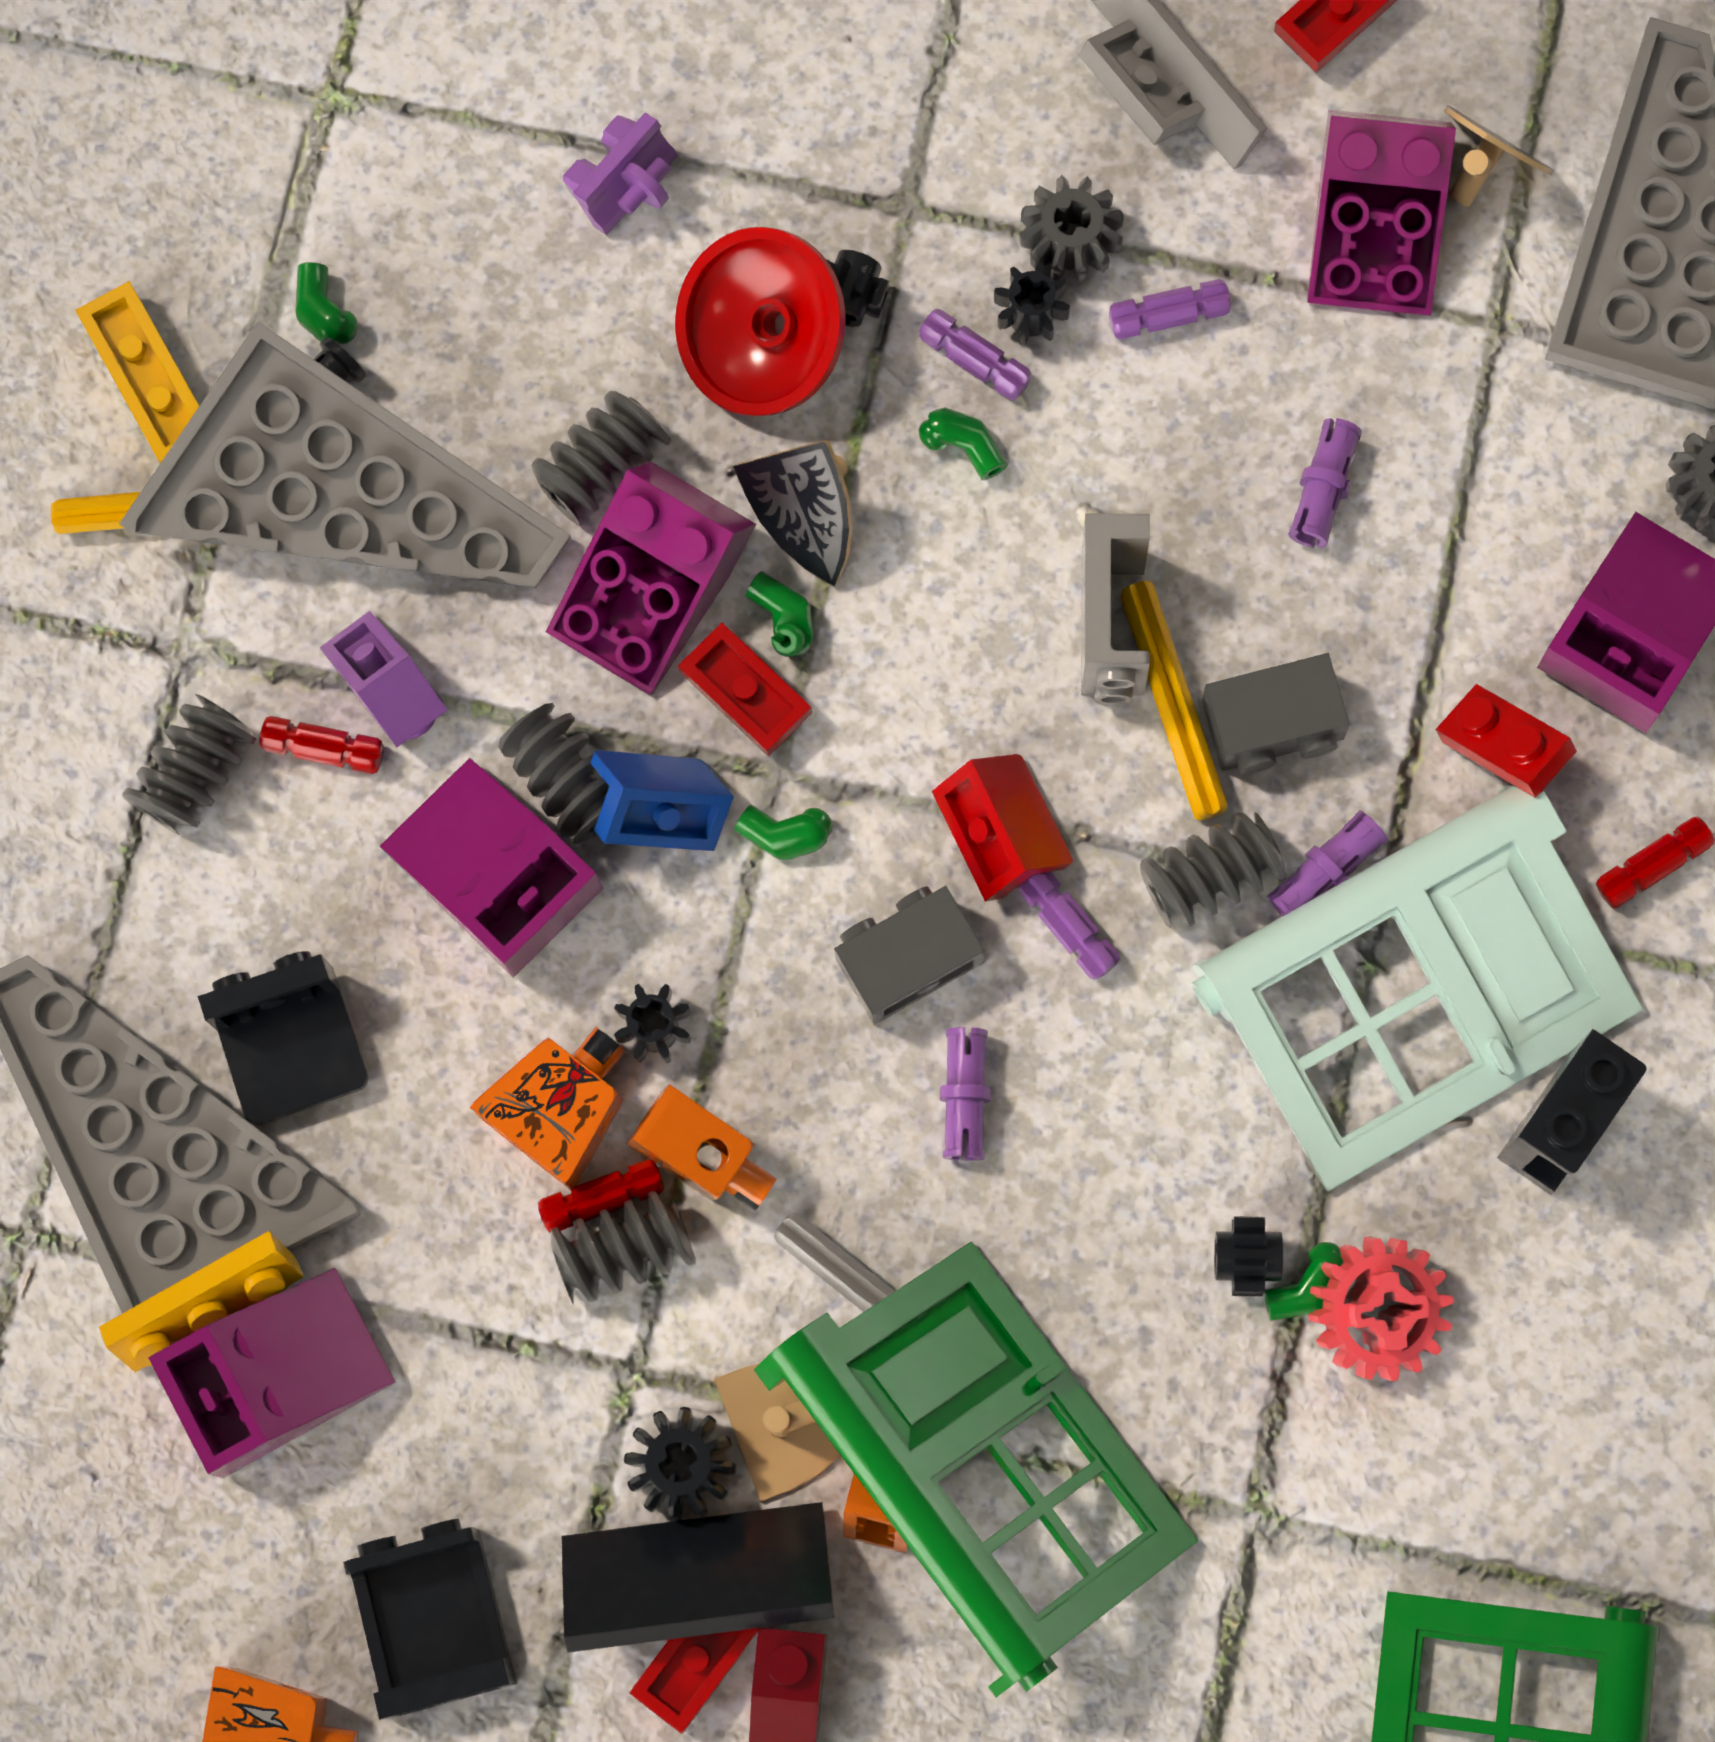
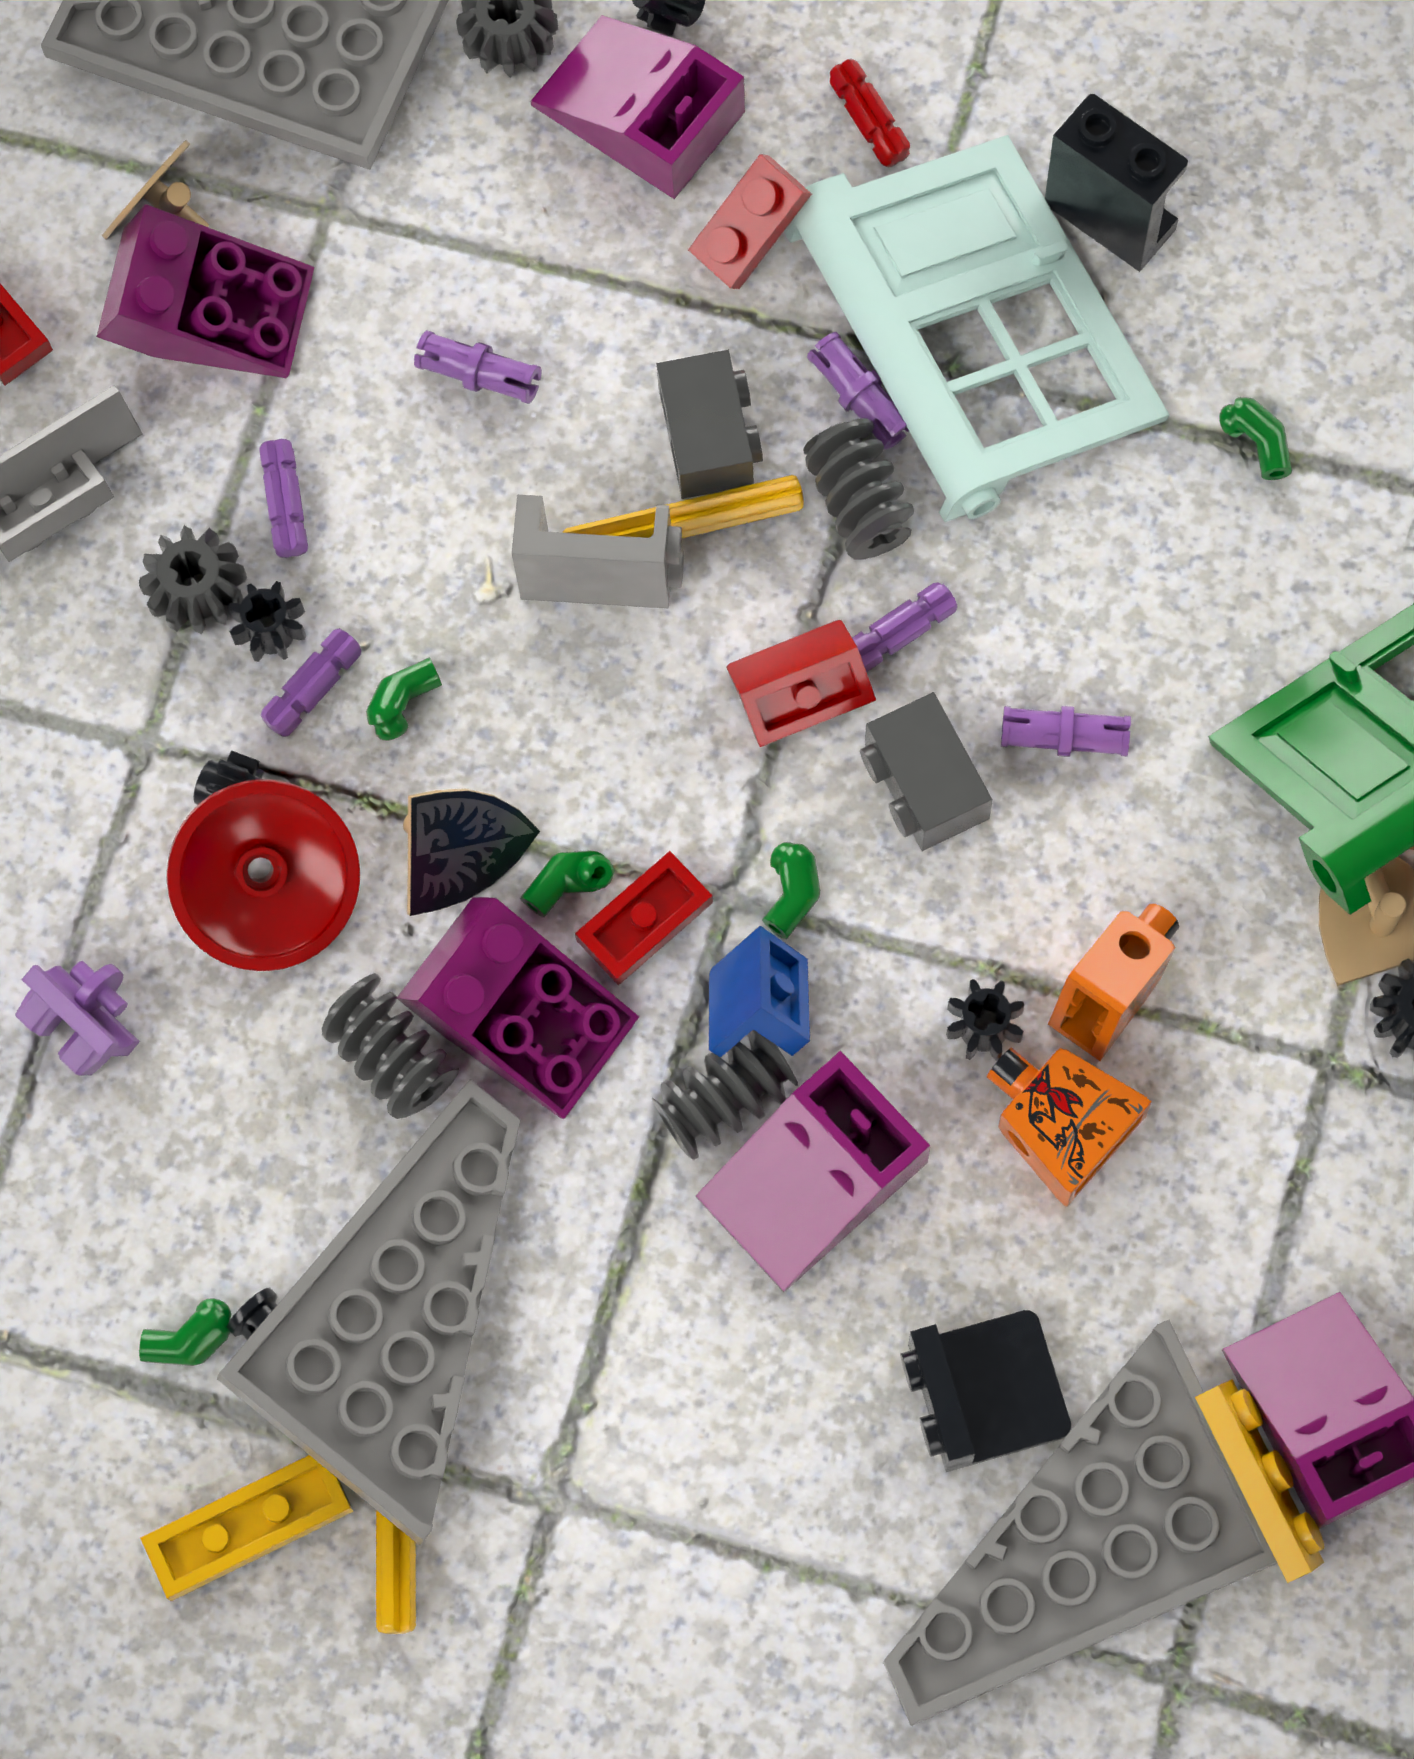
camera: 90 degrees left, 5 degrees down
dark grey piece [122,694,257,835] -> none
red axle [259,716,384,774] -> none
medium lavender slope [320,611,448,747] -> none
red axle [538,1159,664,1233] -> none
dark grey piece [551,1191,696,1304] -> none
light grey axle [774,1213,895,1312] -> none
black gear [1214,1216,1283,1296] -> none
coral gear [1308,1236,1454,1381] -> none

